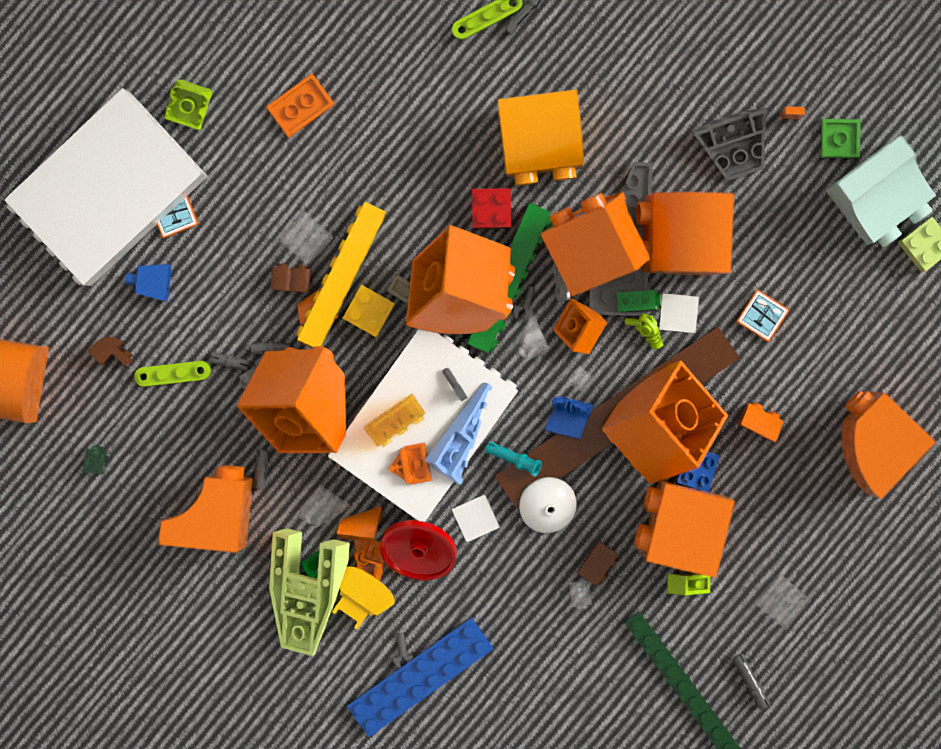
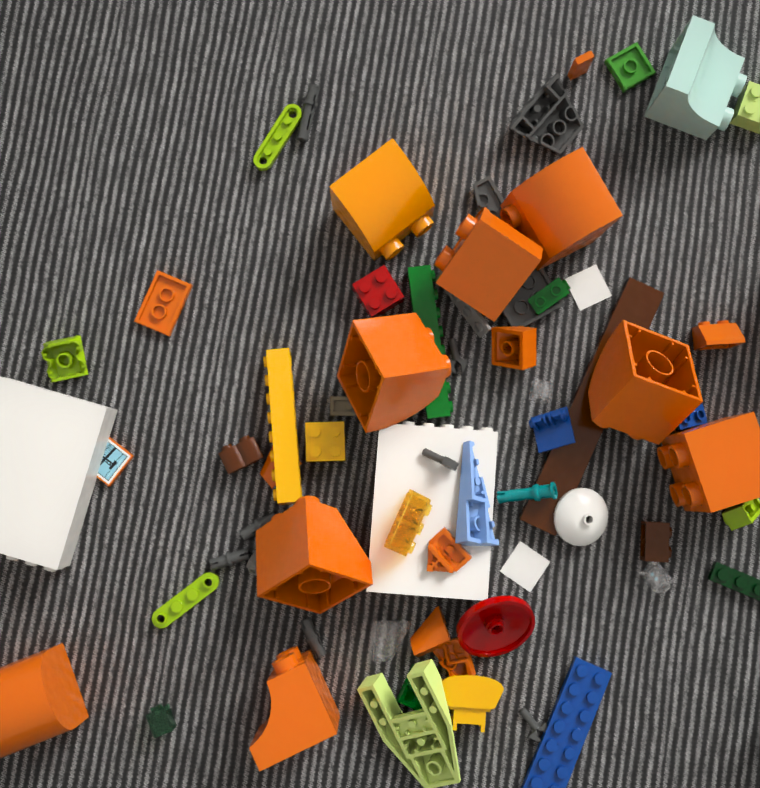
camera: 30 degrees left, 5 degrees down
reddish brown brick [88,337,134,366] -> none
blue torso [126,264,172,302] -> none
clear brick [278,211,334,266] -> none
clear slope [518,315,550,360] -> none
lime piece [625,313,663,350] -> none
tile [736,289,789,342] -> none

